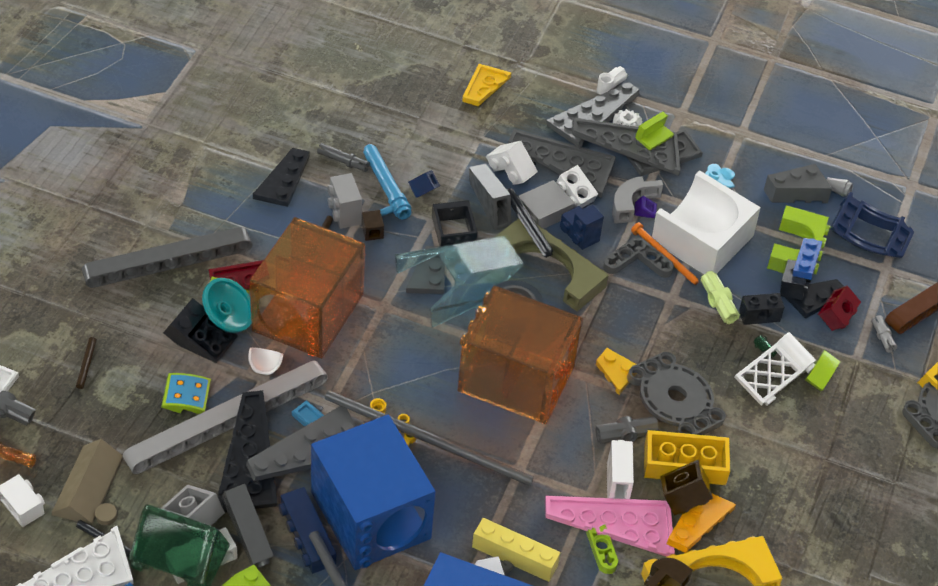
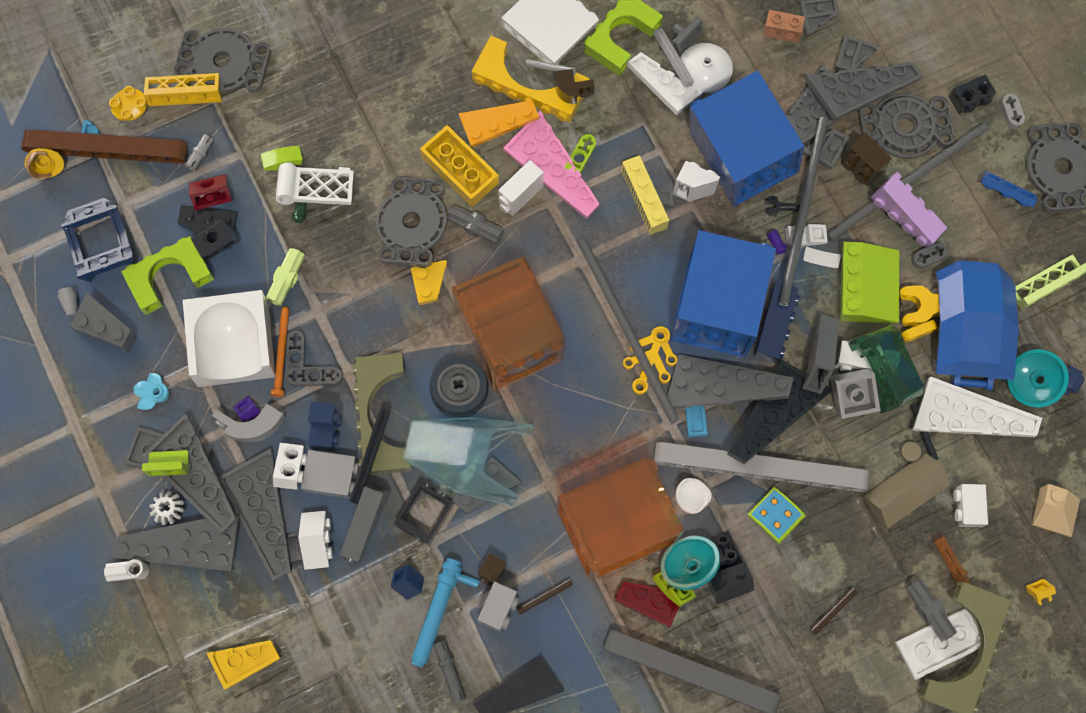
camera: 135 degrees left, 25 degrees up
dark brown brick [660,460,713,516] -> none
black brick [739,293,785,325] -> none
plate [793,238,822,280] -> none

